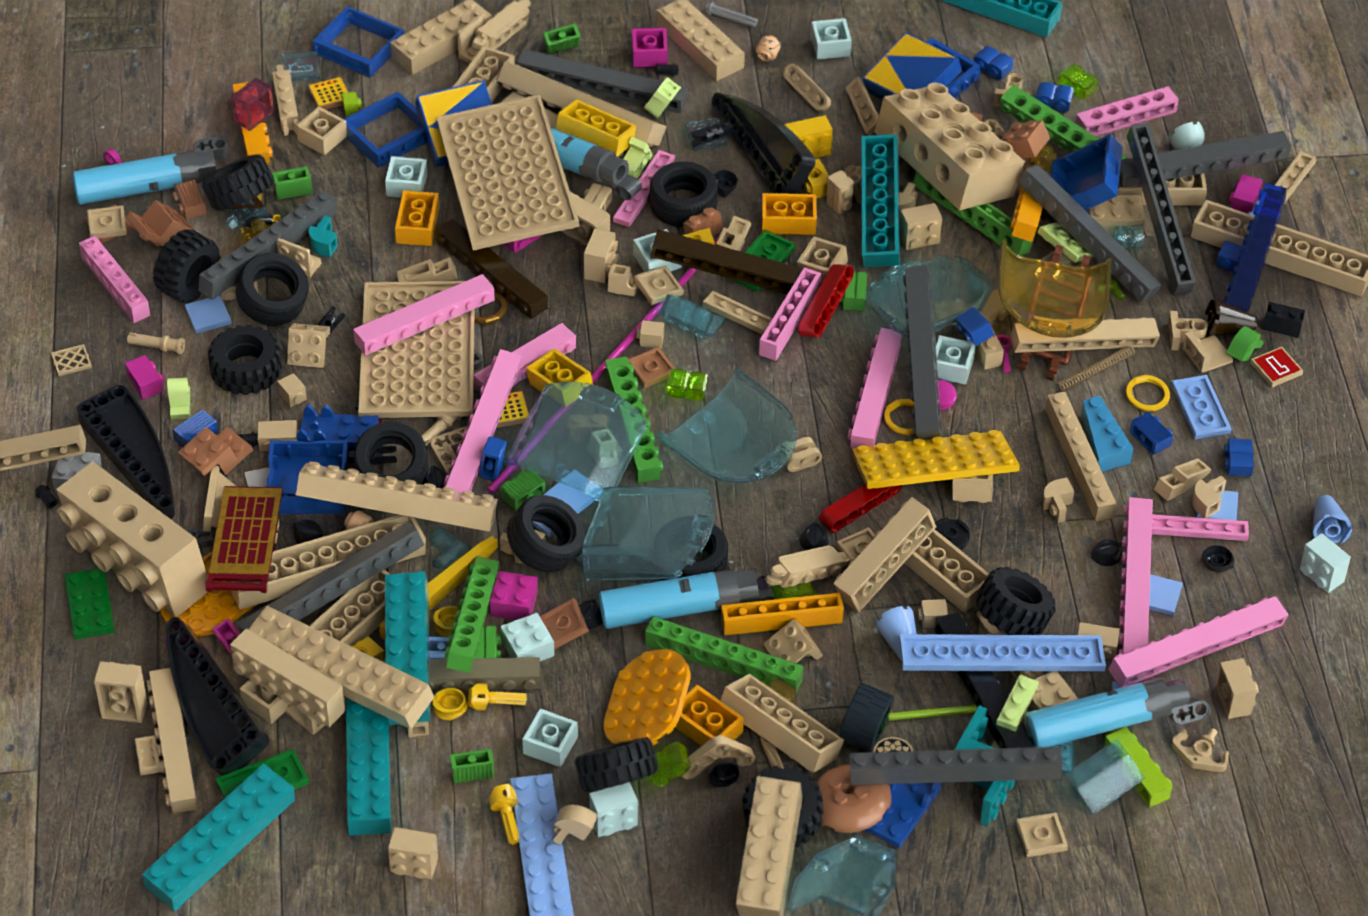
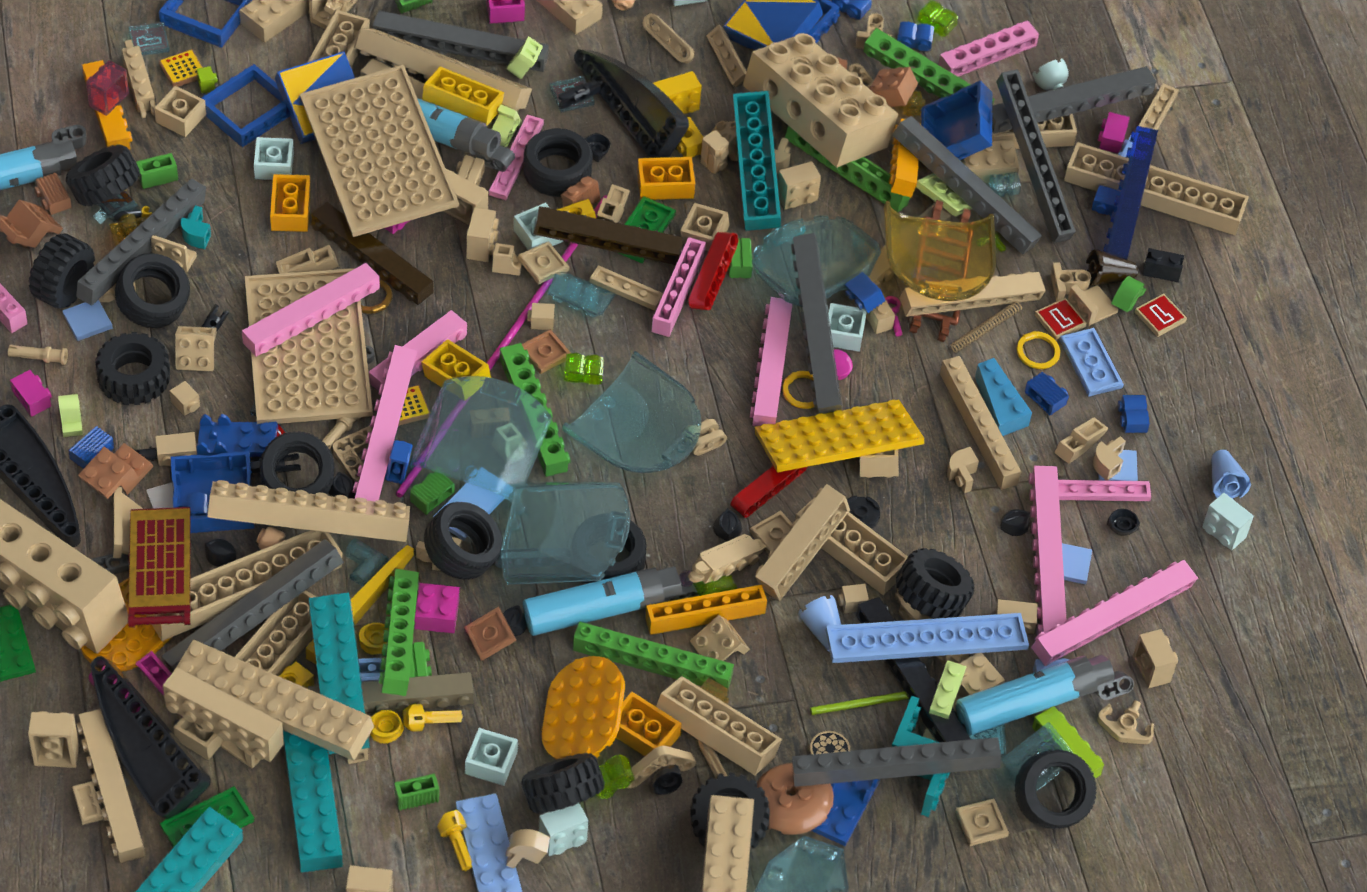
camera: 10 degrees left, 5 degrees up
light aqua brick [501,613,554,661] -> none
black pin [657,63,679,76] -> none
black wheel [839,683,894,753] -> none
none -> black tyre [1014,750,1097,829]
none -> red tile [1035,298,1087,341]

